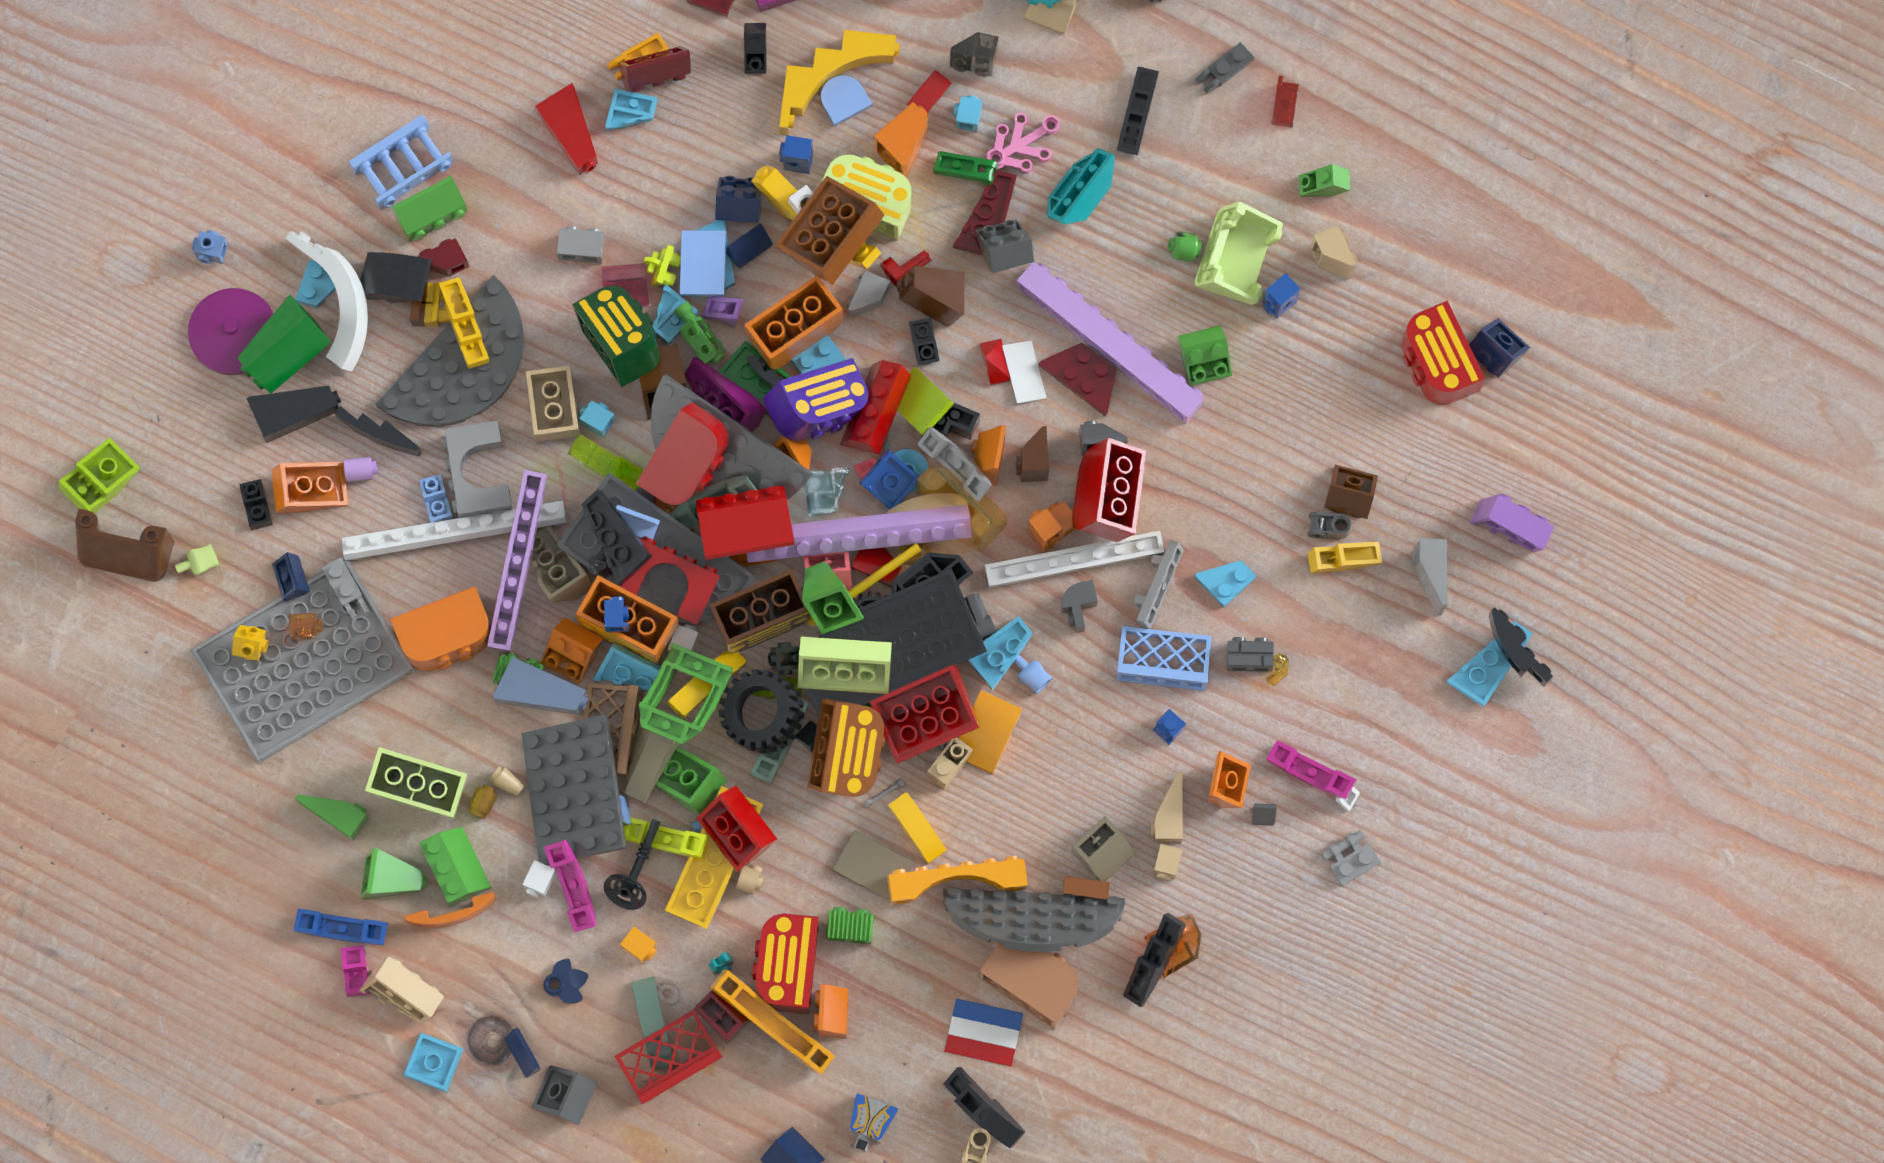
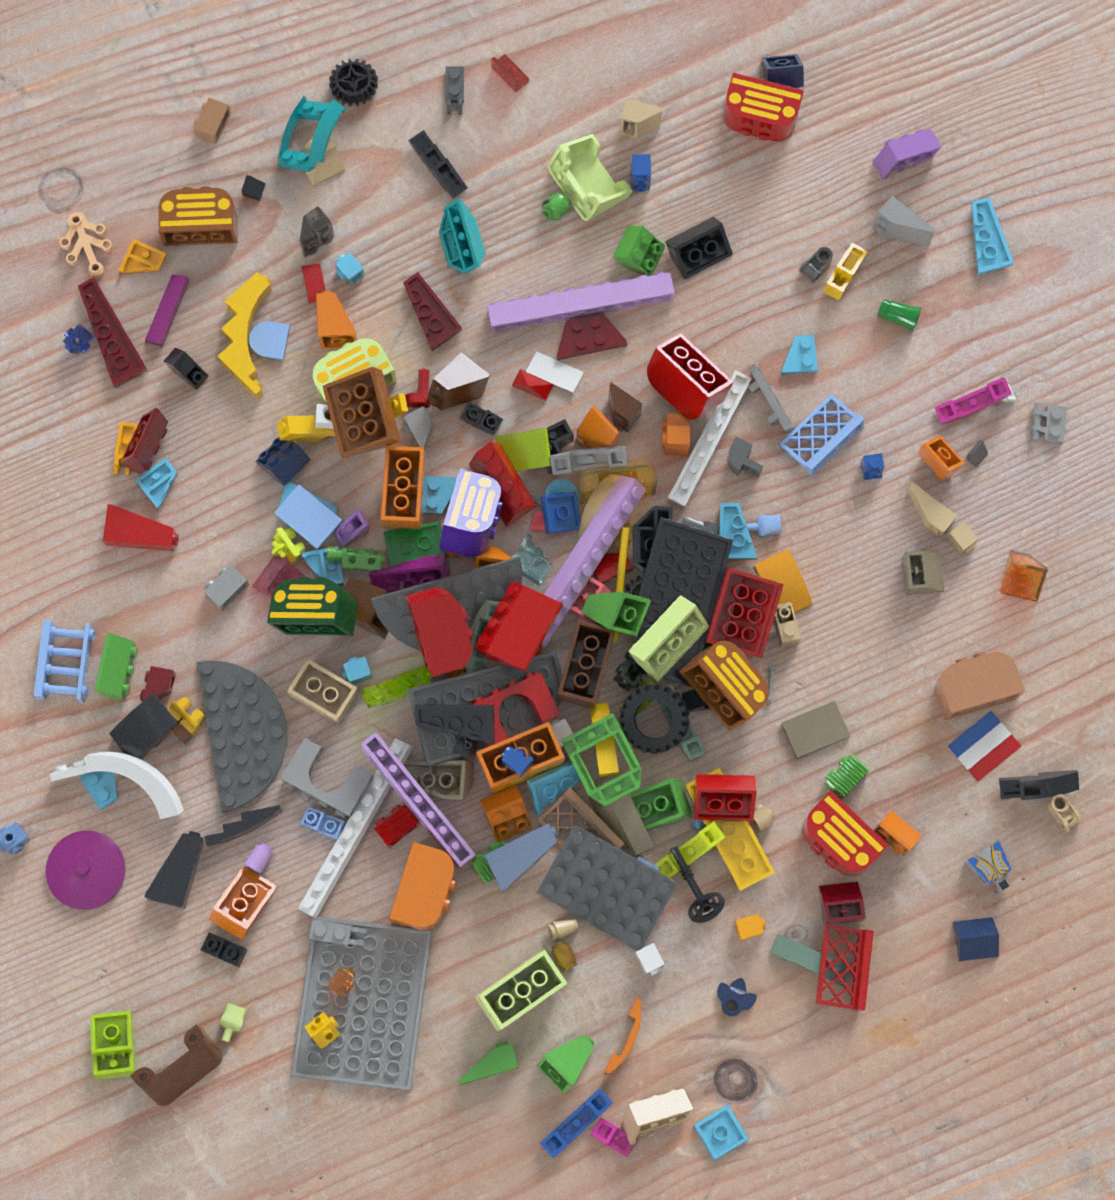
camera: 50 degrees left, 0 degrees up
green slope [238,295,331,394] -> none
dark blue slope [272,552,310,602] -> none
bright green slope [419,827,492,908] -> none
yellow slope [439,277,489,369] -> none
dark blue slope [505,1027,541,1078] -> none
dark grey slope [532,1065,597,1126] -> none
dark pink slope [544,840,596,933] -> none
light blue panel [616,505,660,540] -> none
teal plate [709,952,734,975] -> none
light orange arch [710,970,835,1074] -> none
dark blue slope [726,223,773,269] -> none
black slope [747,354,784,389] -> none
blue brick [779,135,813,174] -> none
light orange arch [887,856,1028,905] -> none
yellow slope [888,792,947,864] -> none
green plate [933,151,998,185] -> none
dark grey plate [943,887,1125,952] -> none
dark grey slope [975,219,1034,273] -> none
bright pink plant [985,113,1060,174] -> none
dark orange slope [1063,876,1110,899] -> none
dark grey slope [1079,421,1128,456] -> none
black slope [1123,913,1186,1007] -> none
dark grey brick [1227,637,1274,672] -> none
clear yellow arm [1266,653,1289,687] -> none
bright green slope [1299,164,1350,197] -> none
reddish brown slope [1324,464,1378,519] -> none
black slope [1489,607,1553,687] -> none
none -> red brick [374,804,420,848]
none -> black slope [665,216,733,279]
none -> green plant [877,299,922,332]

